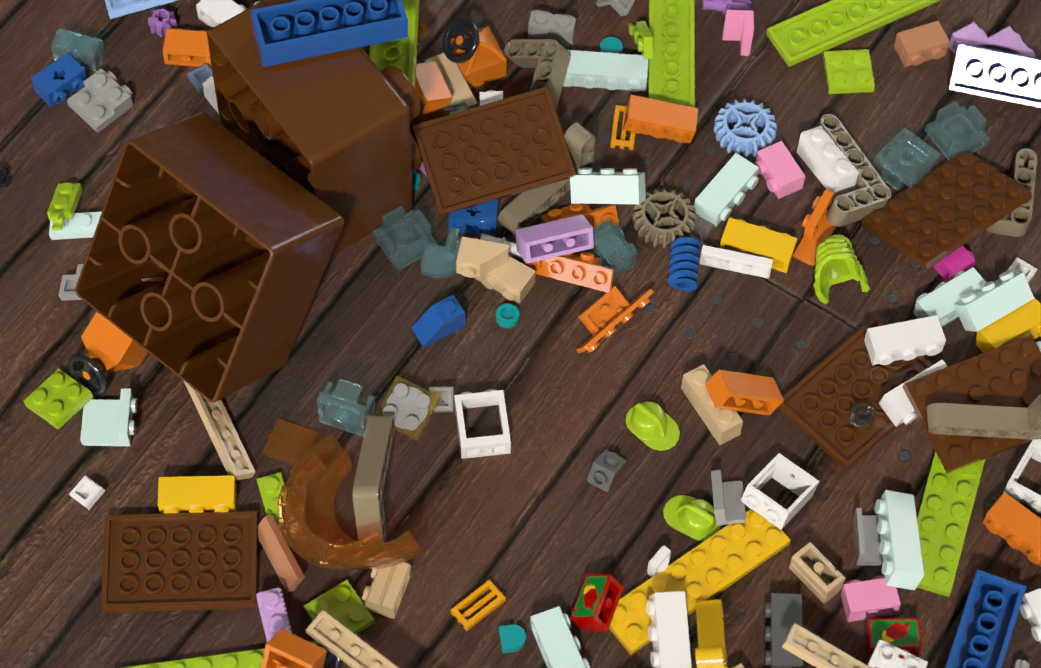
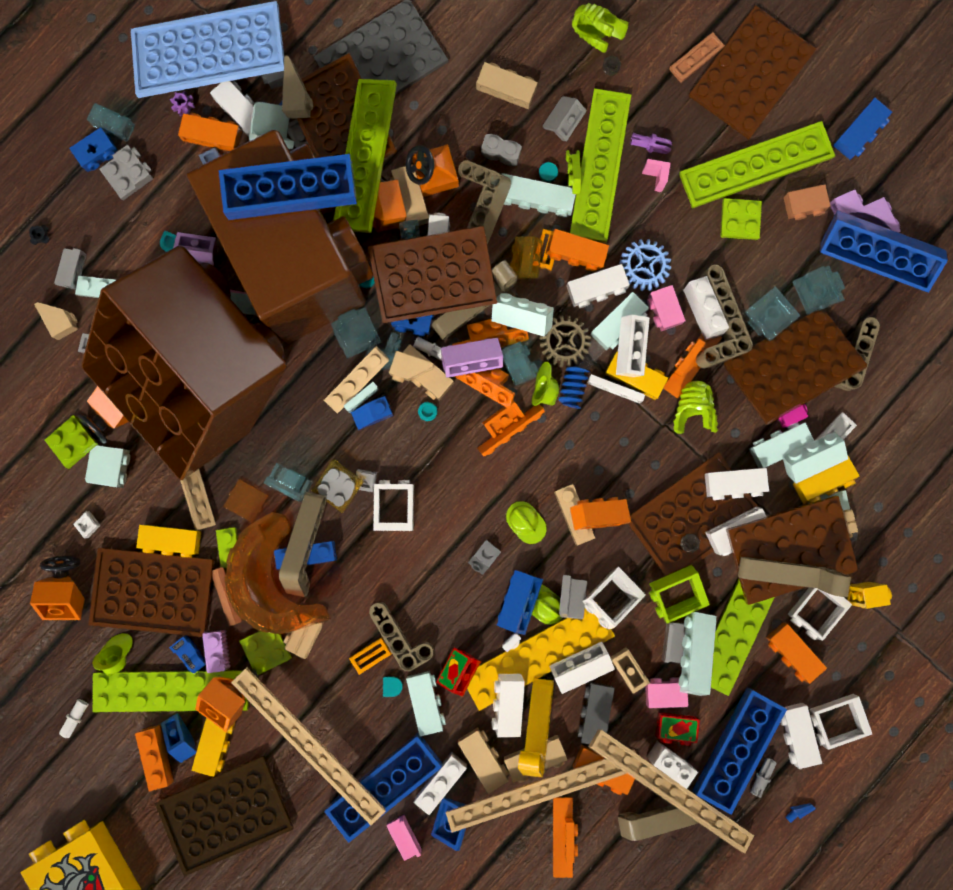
camera: 15 degrees right, 25 degrees up
lime plate [47,183,83,230] -> none
none -> orange piece [30,556,85,620]
none -> tan slope [34,302,78,340]
none -> light grey panel [54,248,87,290]
none -> lime piece [92,633,133,677]
none -> blue leg [169,635,206,674]
none -> blue brick [274,541,337,569]
none -> tan plate [324,346,390,414]
none -> light aqua tile [344,382,379,413]
none -> dark tan beam [369,602,434,671]
none -> blue brick [497,570,543,635]
none -> clear yellow brick [510,236,542,279]
none -> lime piece [532,362,559,406]
none -> white brick [549,642,615,694]
none -> white brick [567,264,629,308]
none -> white brick [616,315,649,377]
none -> lime window [649,565,710,624]

